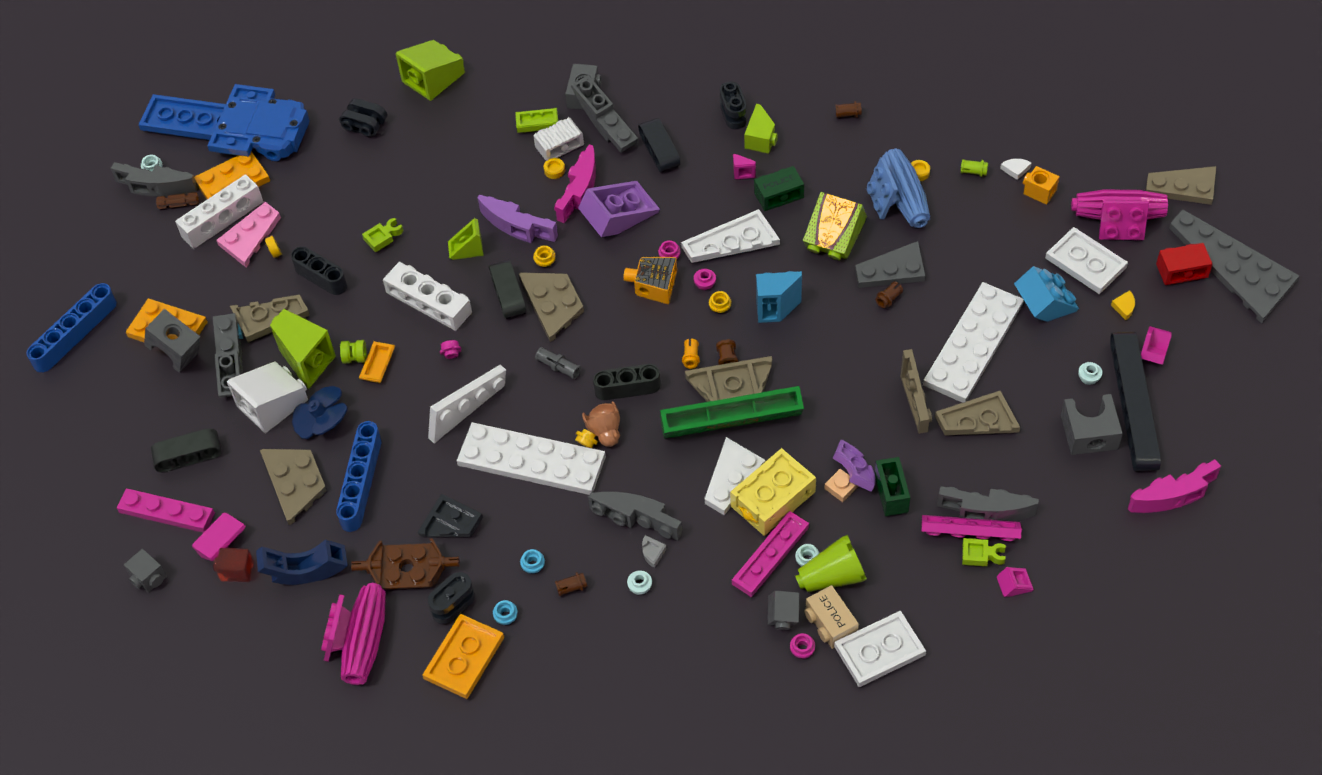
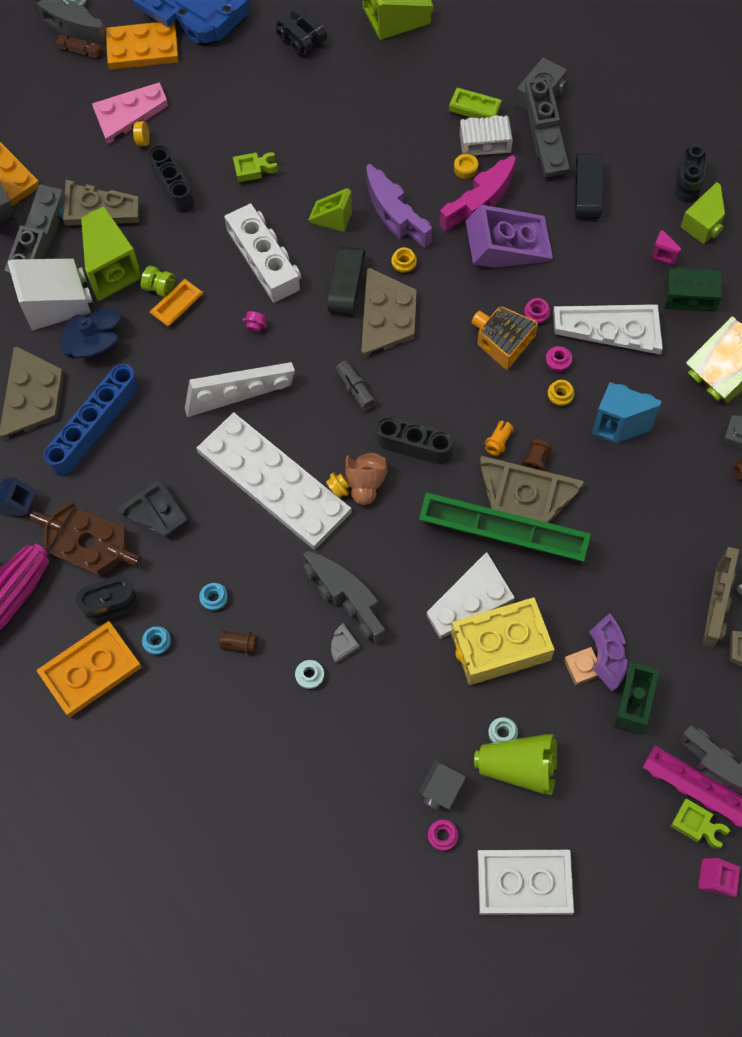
camera: 25 degrees right, 10 degrees up
white brick [175,174,263,249] -> none
dark pink plate [732,511,809,597] -> none
tan brick [804,585,859,649] -> none

